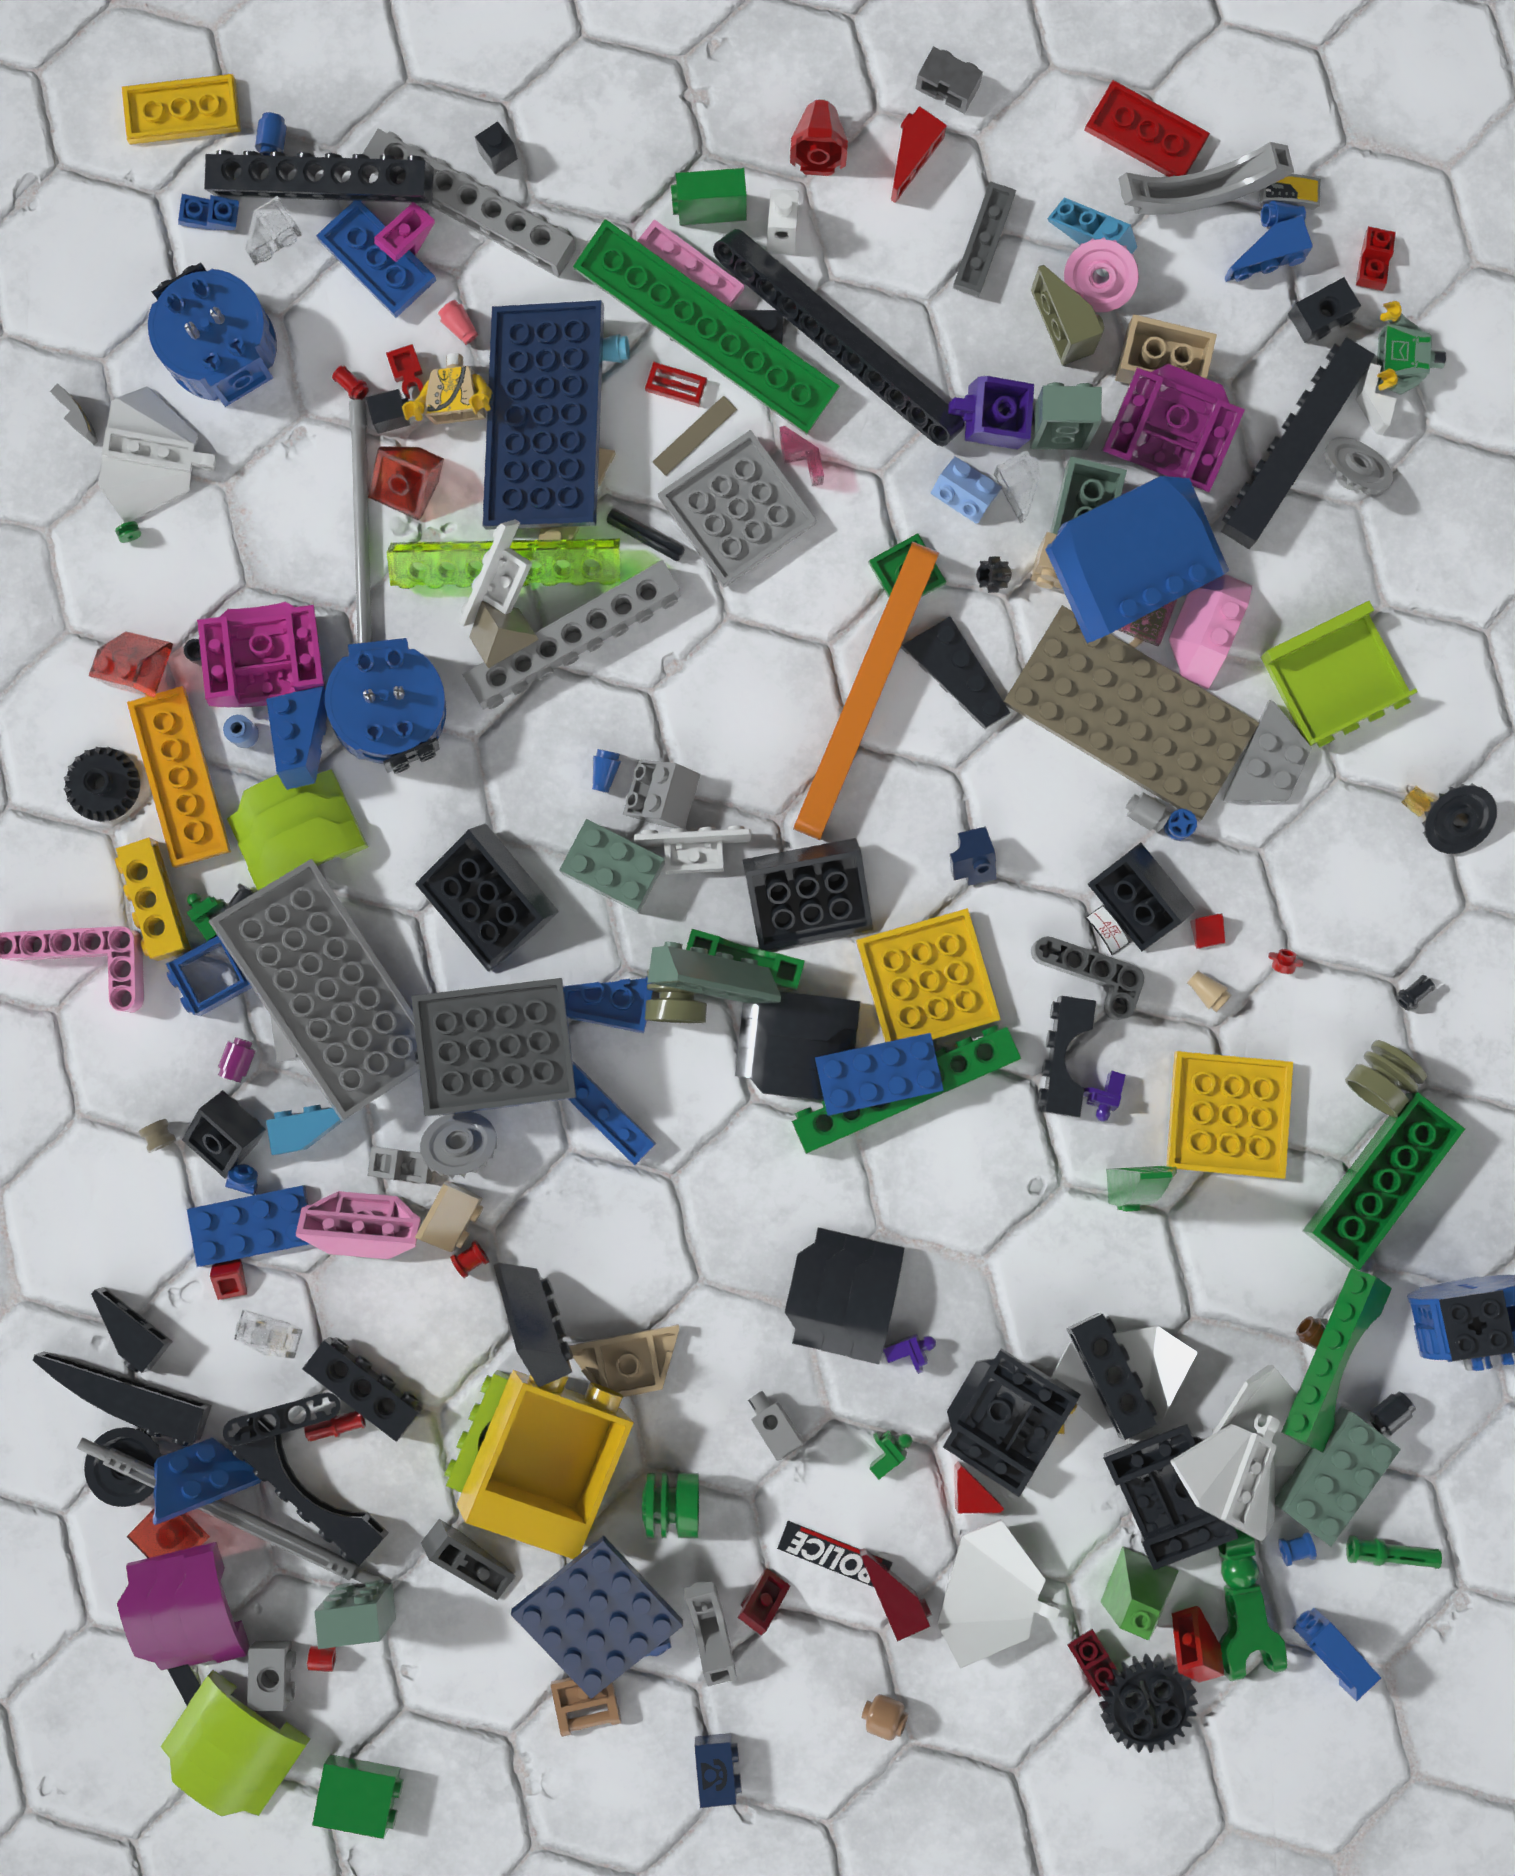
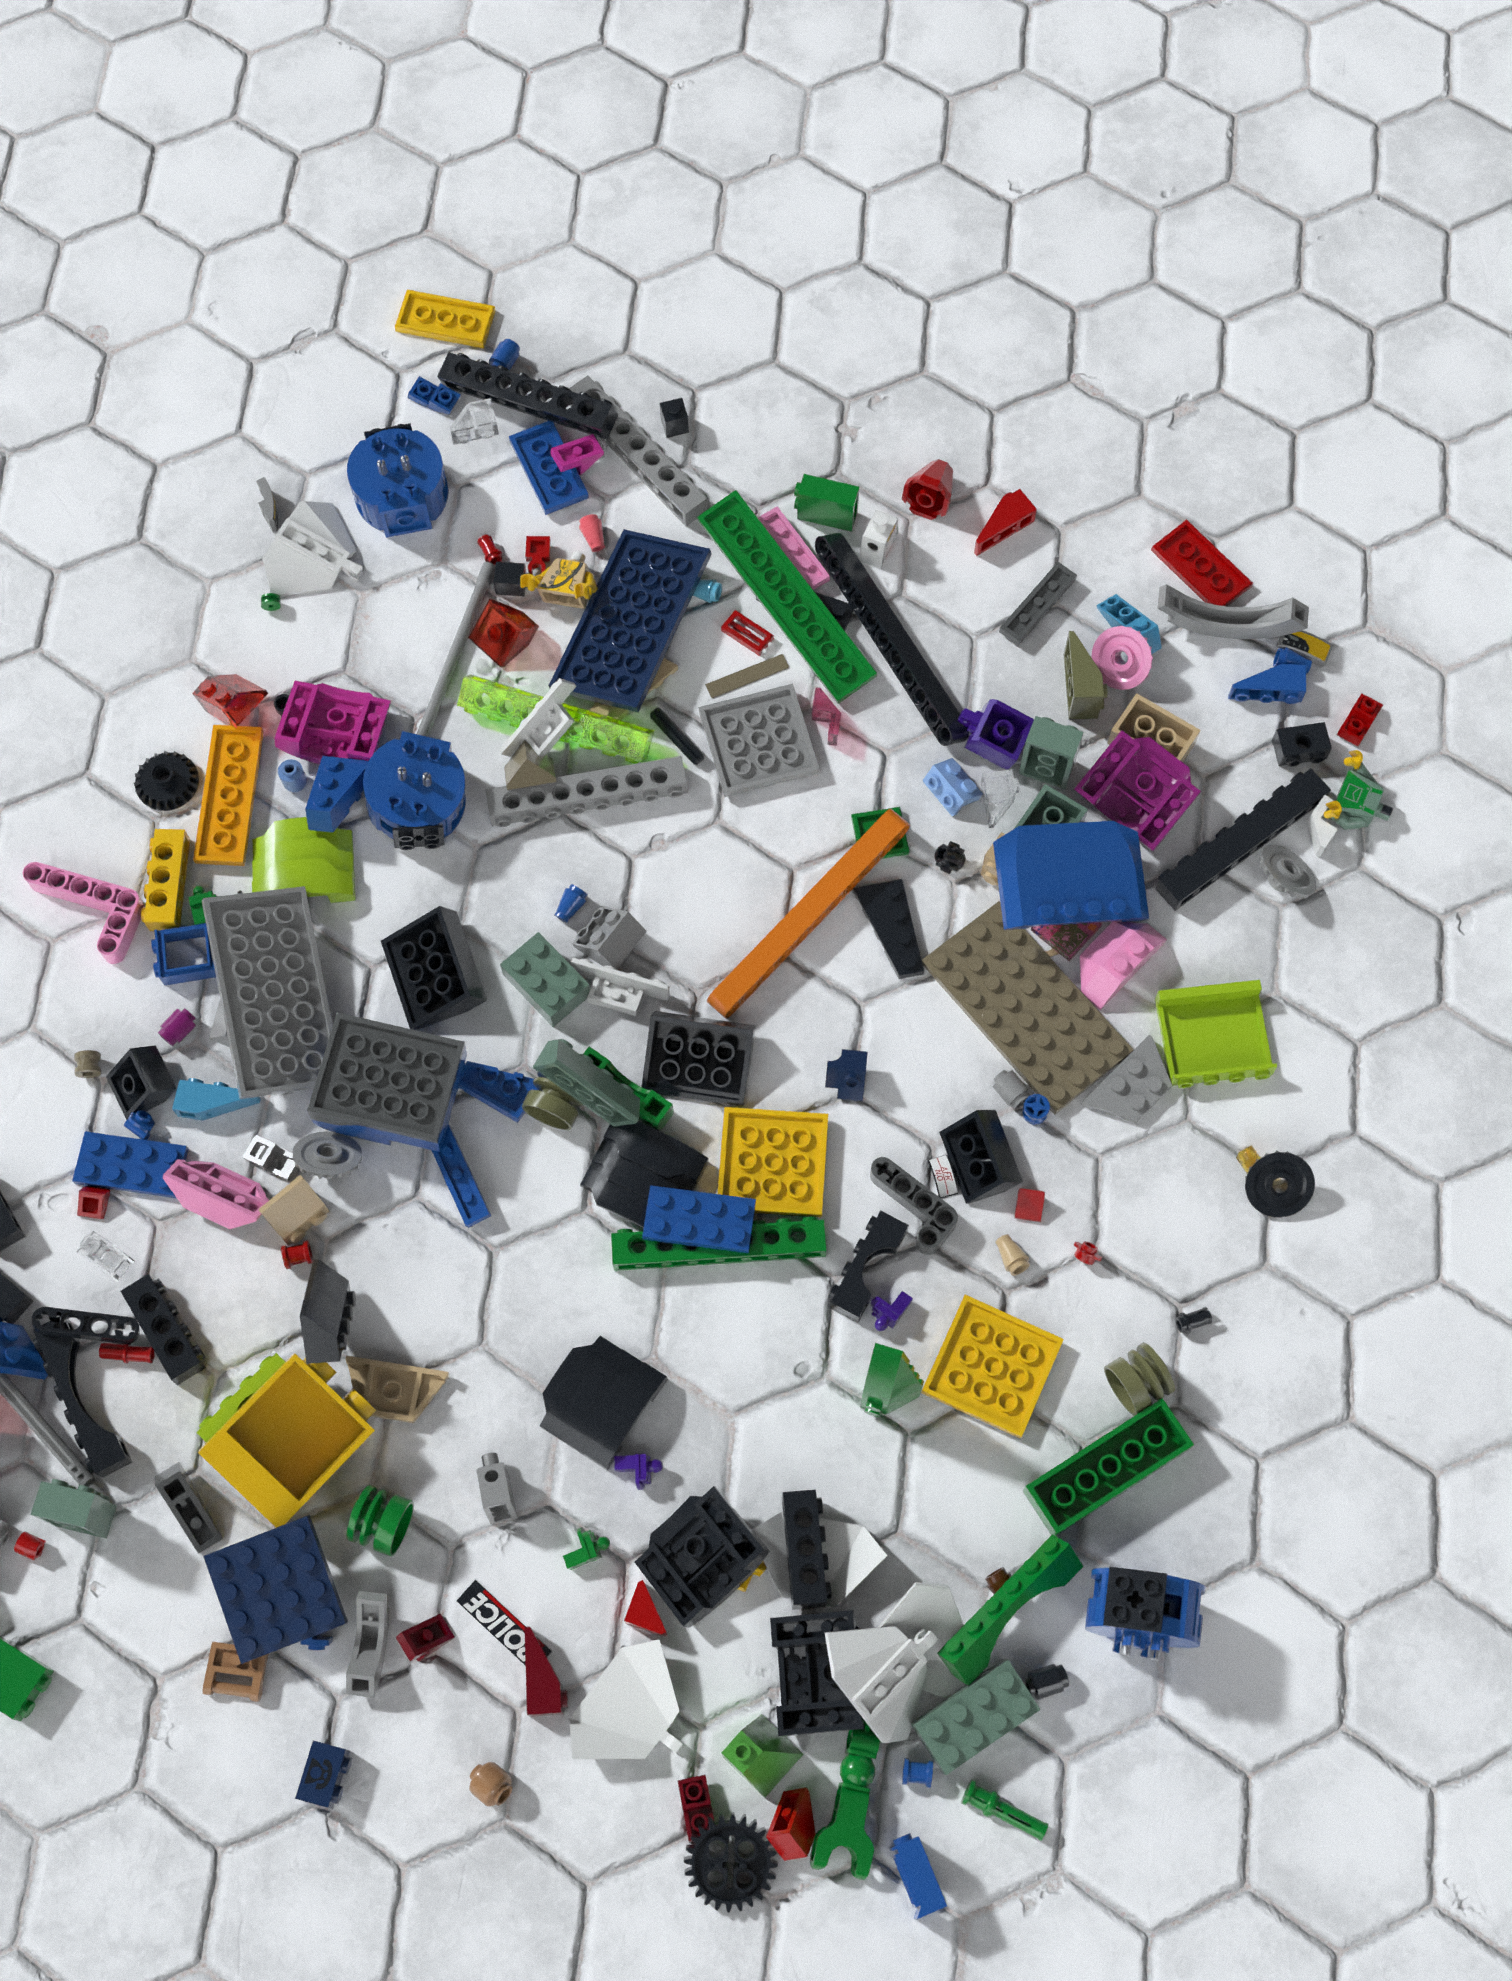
camera: 25 degrees right, 15 degrees down
flat silver brick [915,46,983,114] -> none

